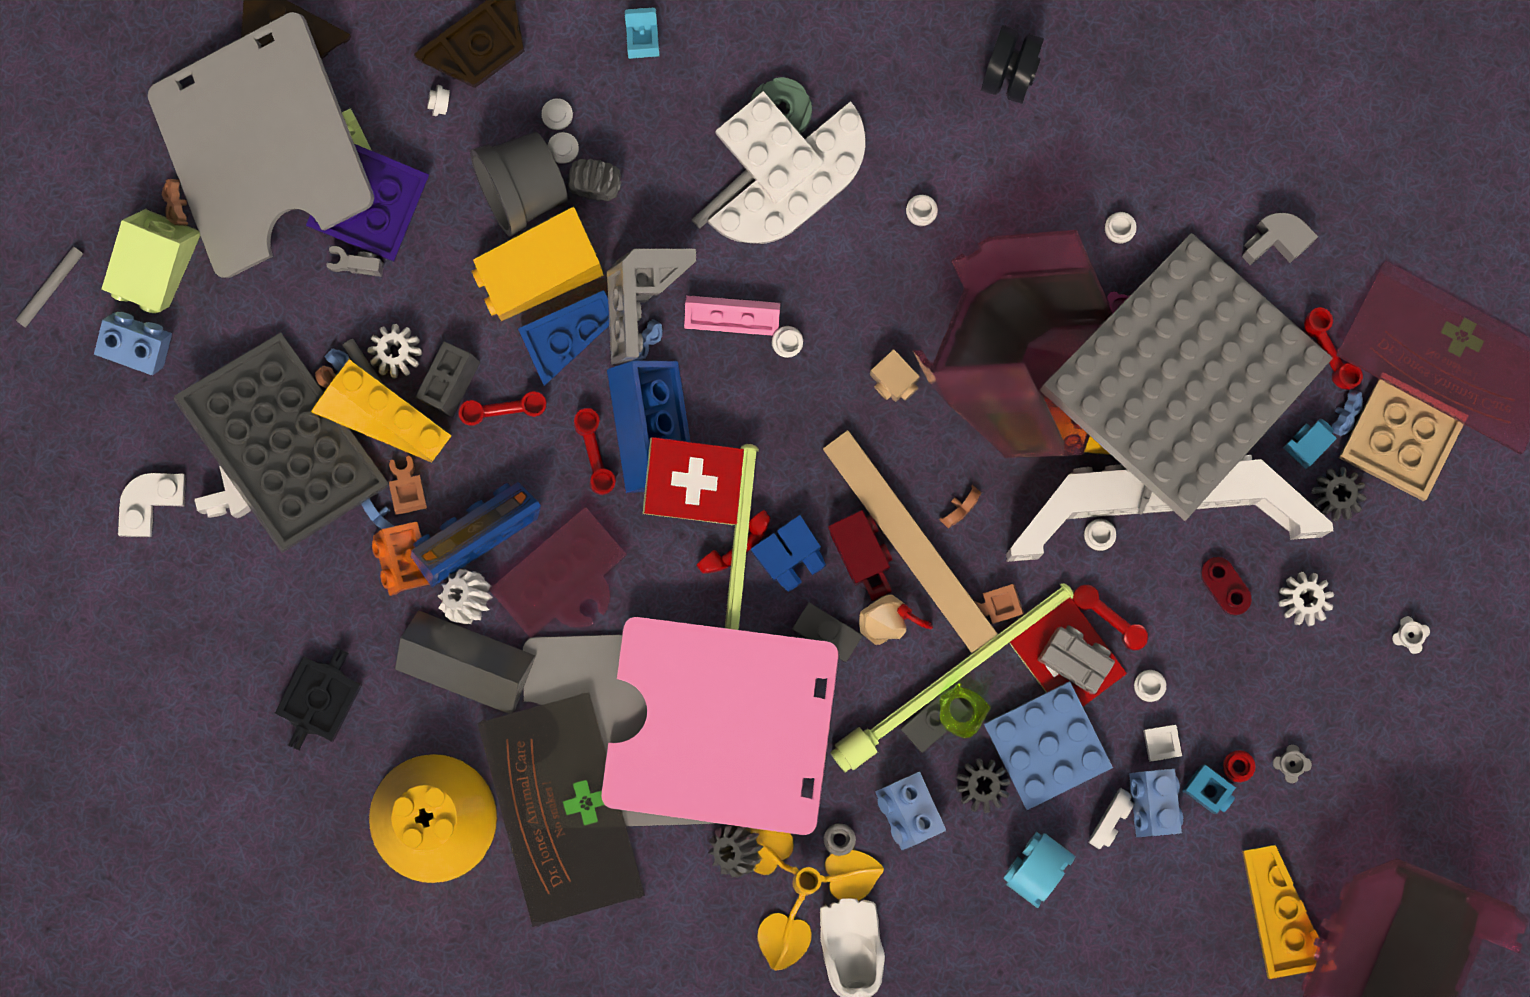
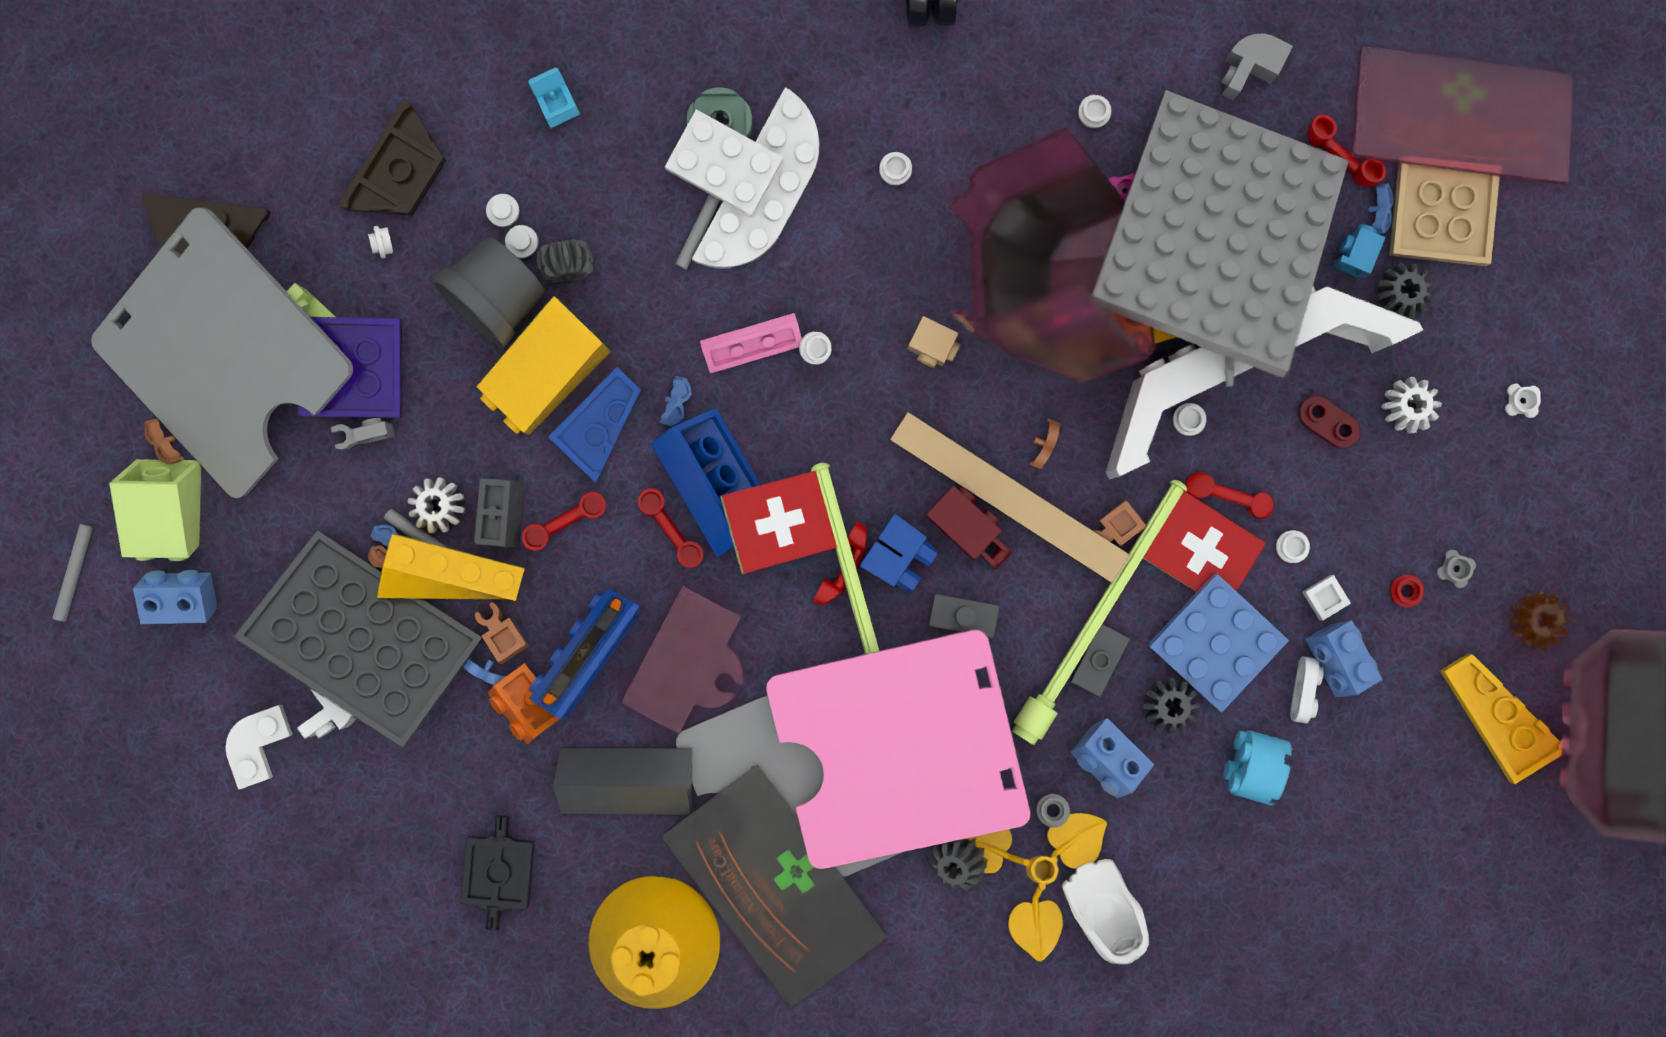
camera: 25 degrees left, 5 degrees up
white gear [438,569,493,624] -> none
light grey bracket [607,249,696,365] -> none
tan piece [859,595,933,645] -> none
clear neon green piece [939,683,991,738] -> none
light grey brick [1037,625,1115,694] -> none
dark azure brick [1182,764,1236,814] -> none
none -> clear orange gear [1509,592,1573,648]

